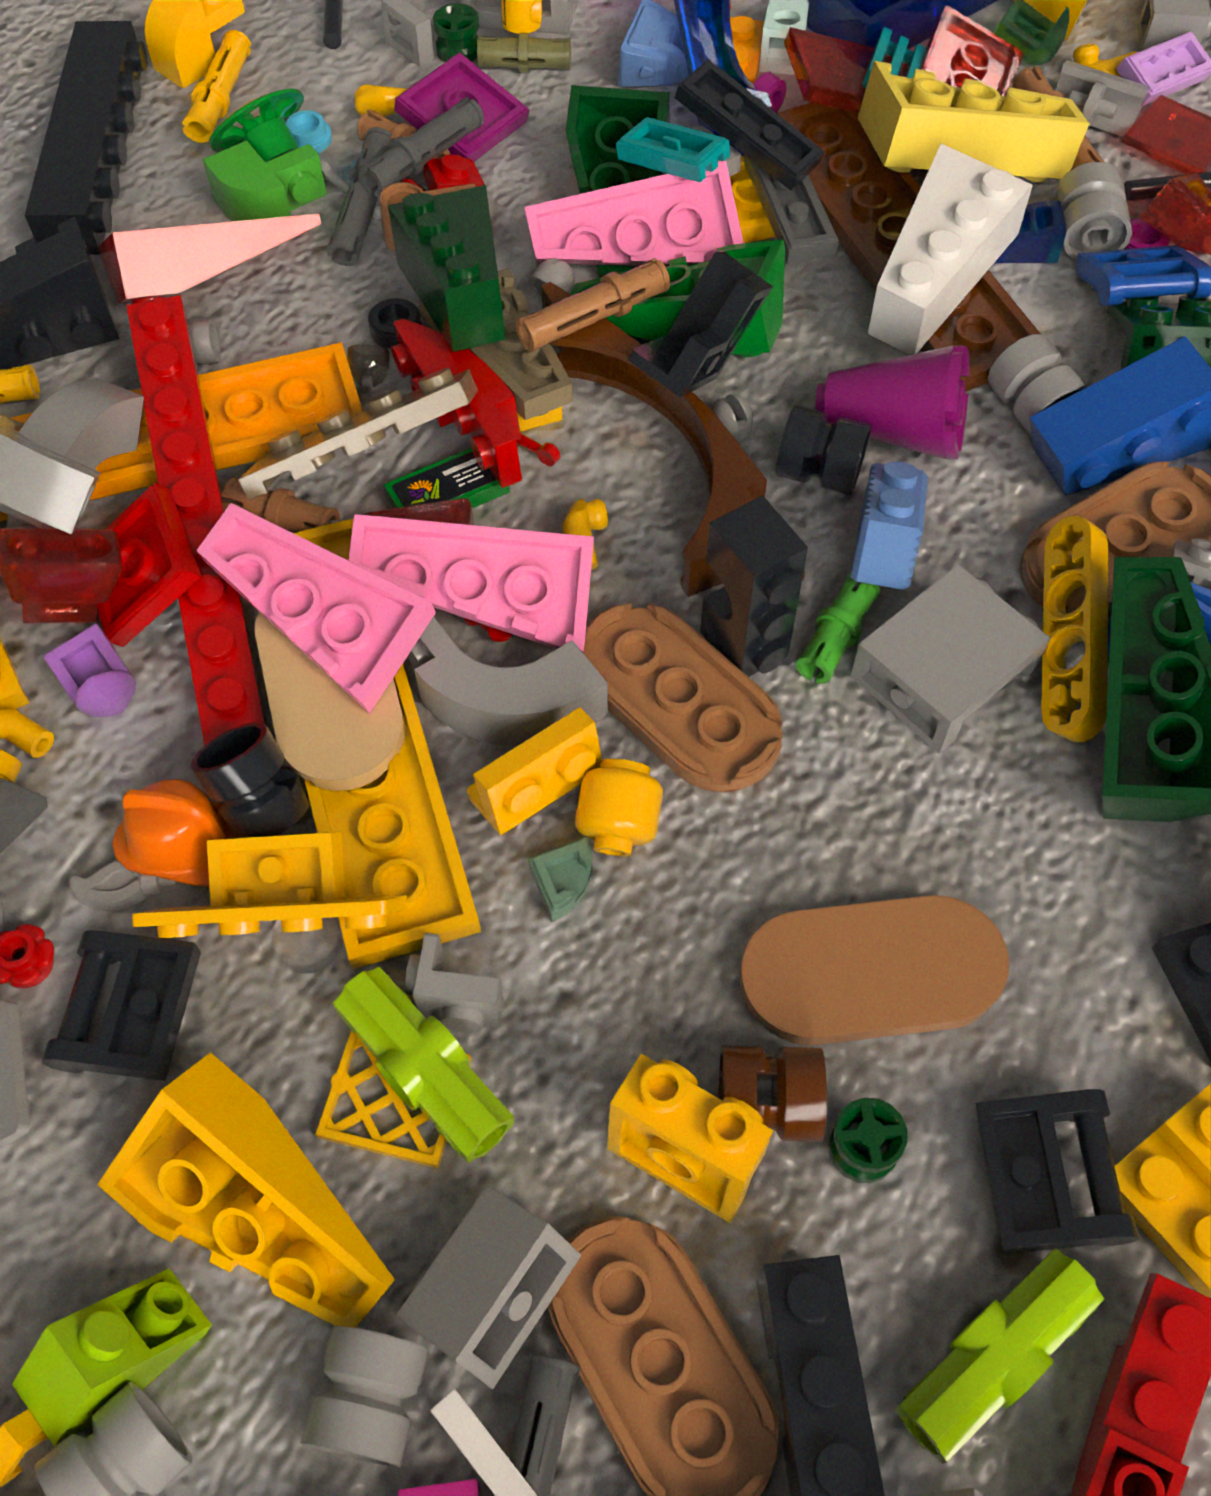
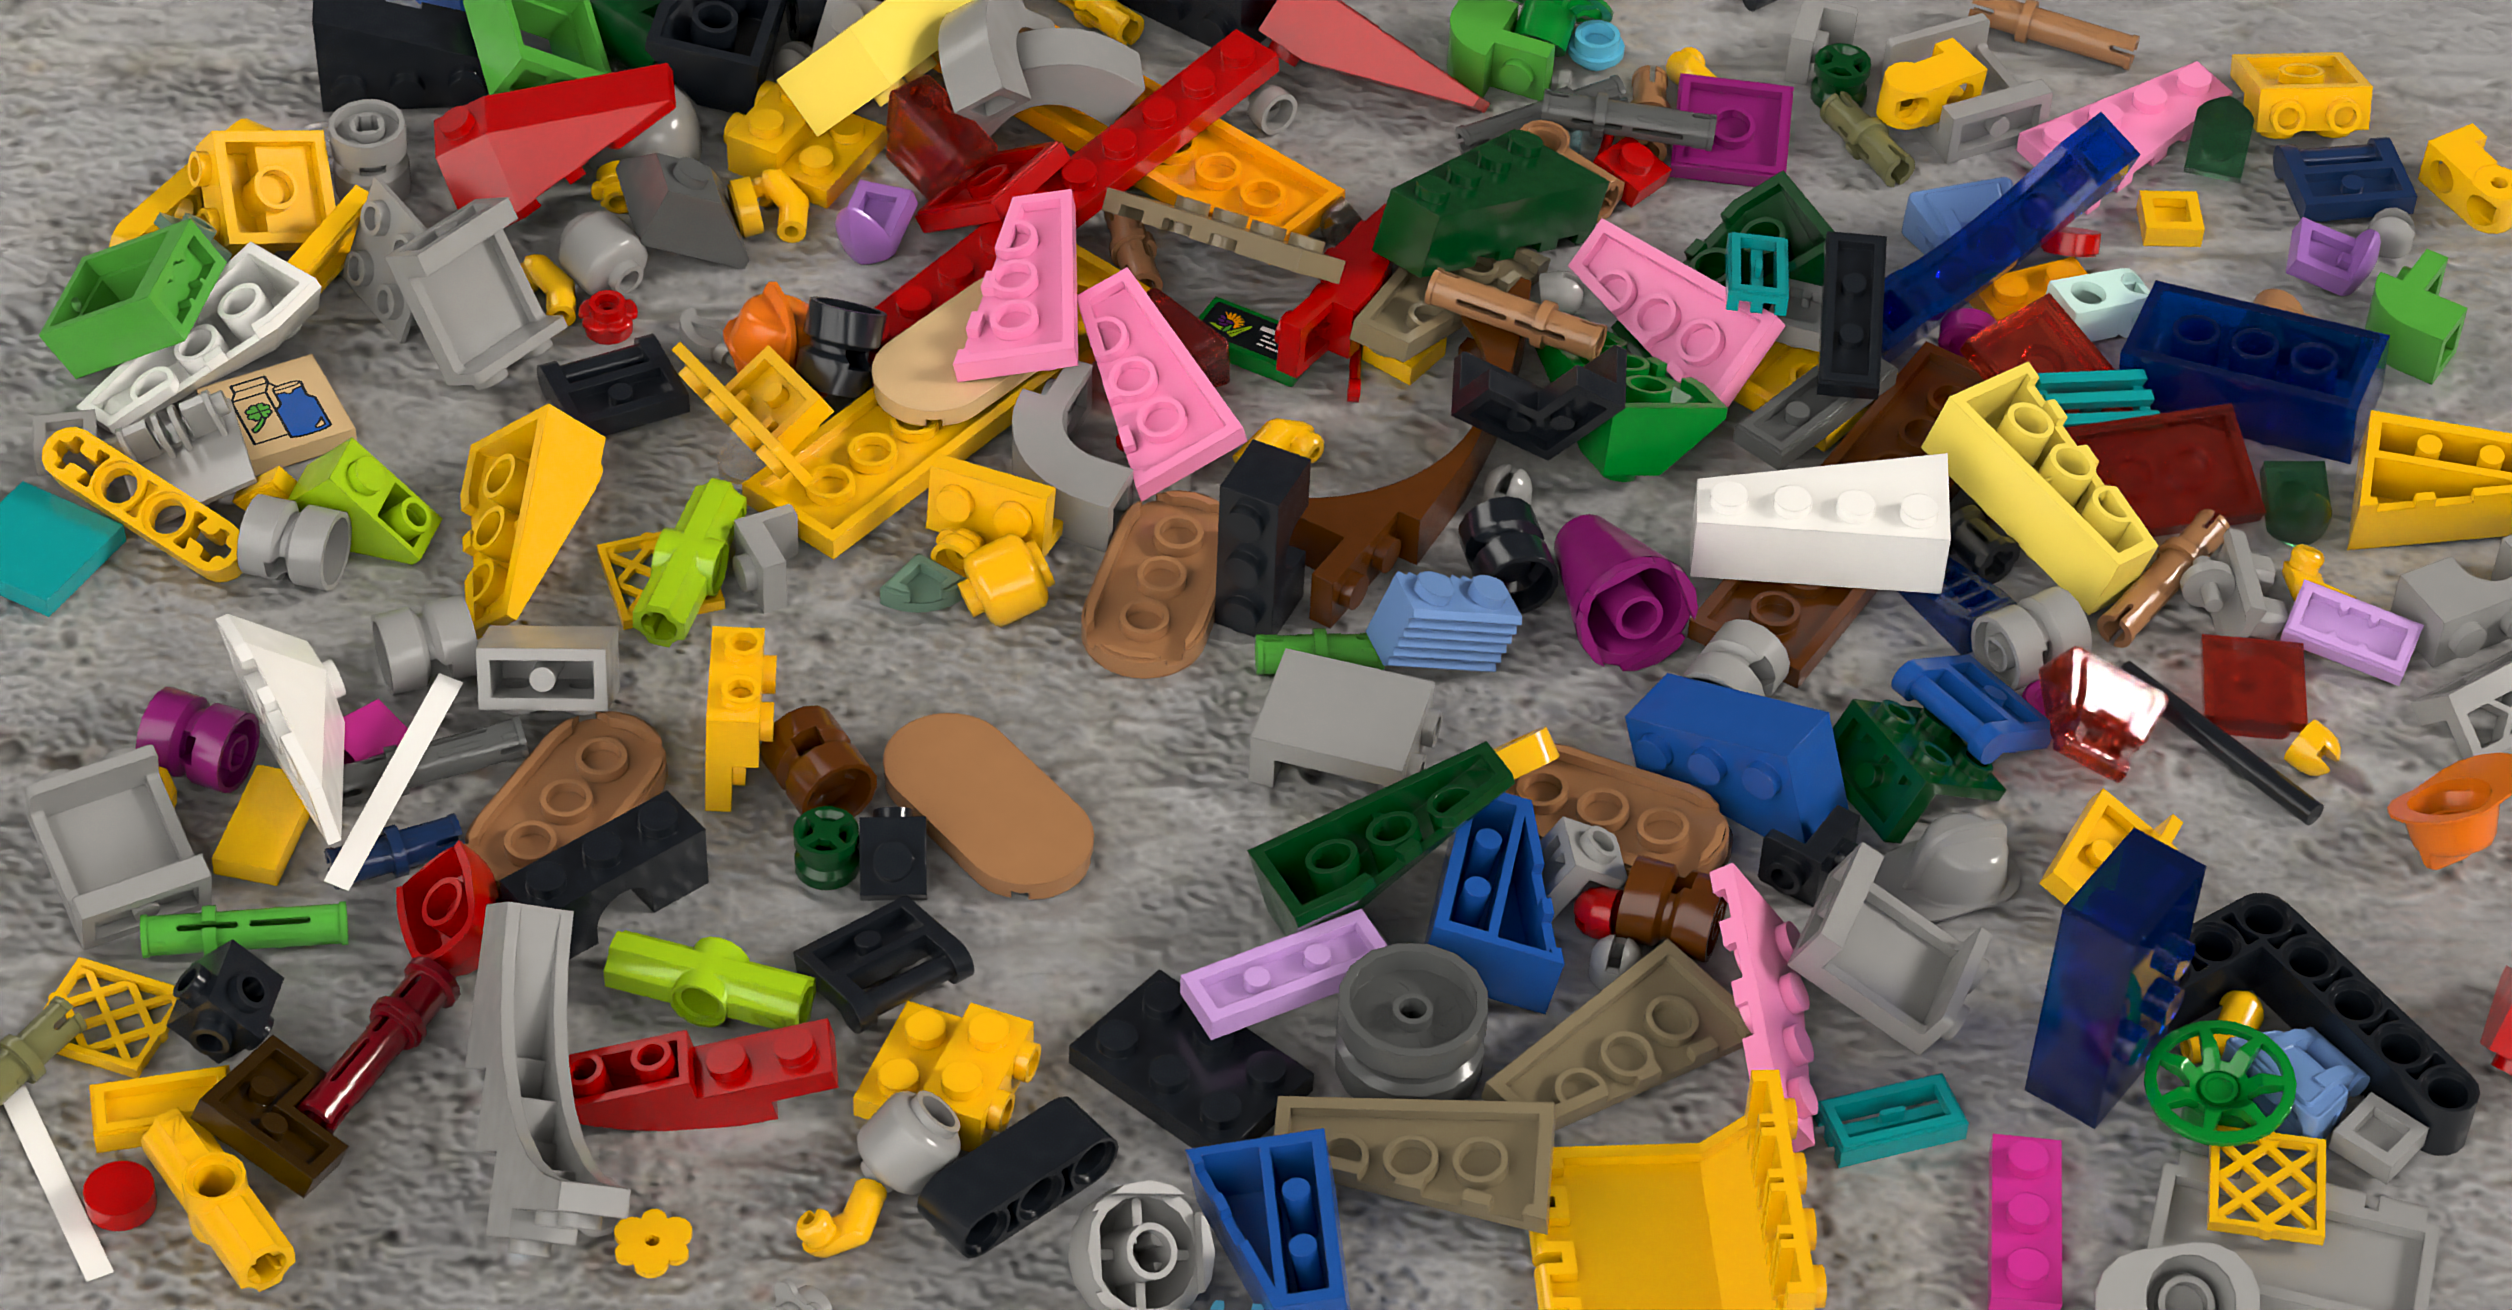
camera: 55 degrees right, 15 degrees down
none -> black bracket [859,807,927,901]
none -> yellow plate [930,527,986,578]

